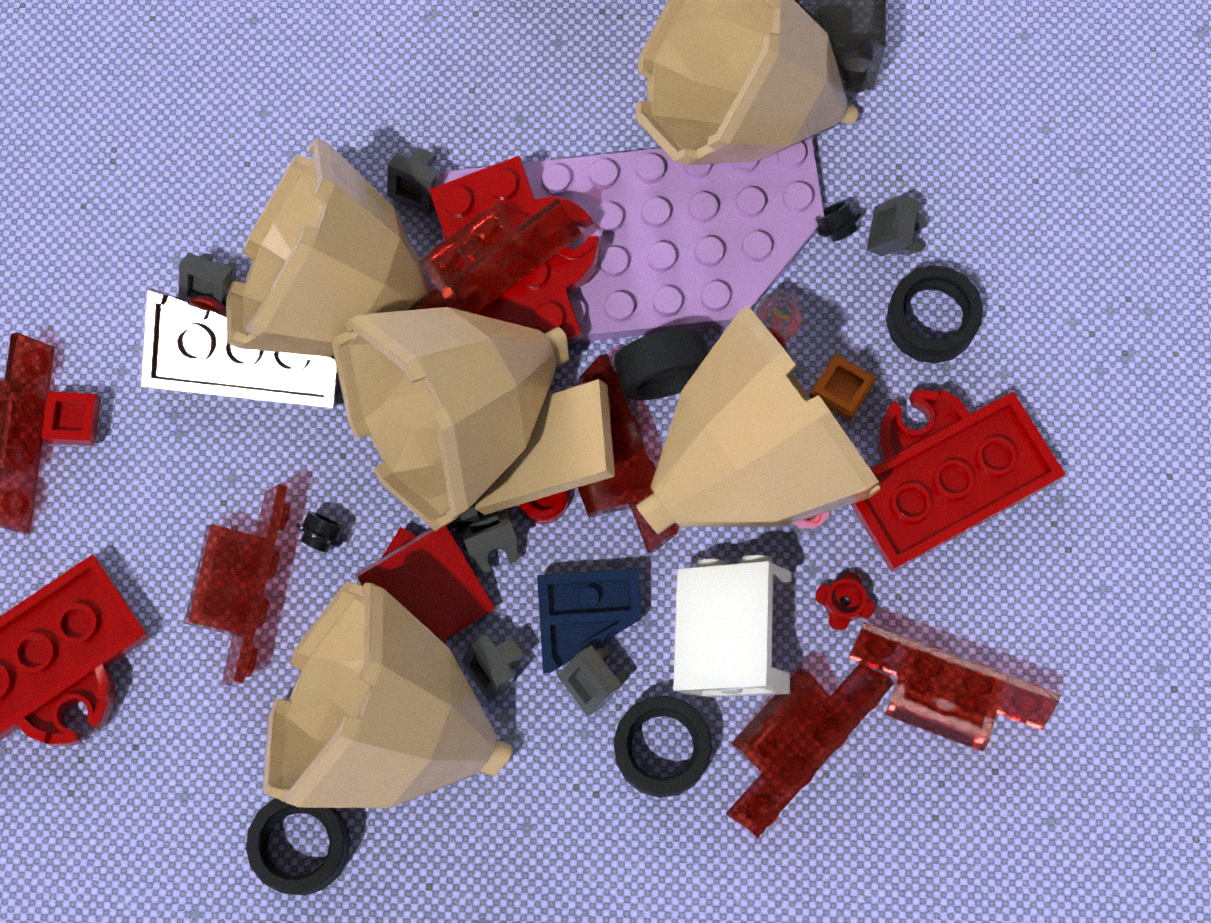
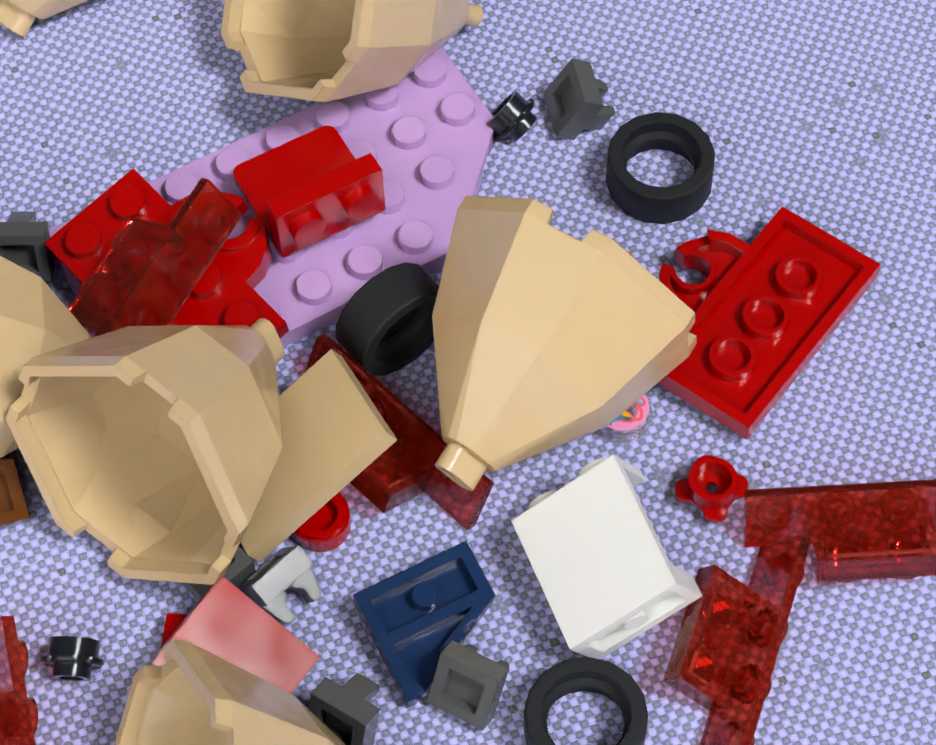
camera: 25 degrees left, 15 degrees down
none -> red bracket [233,125,386,258]

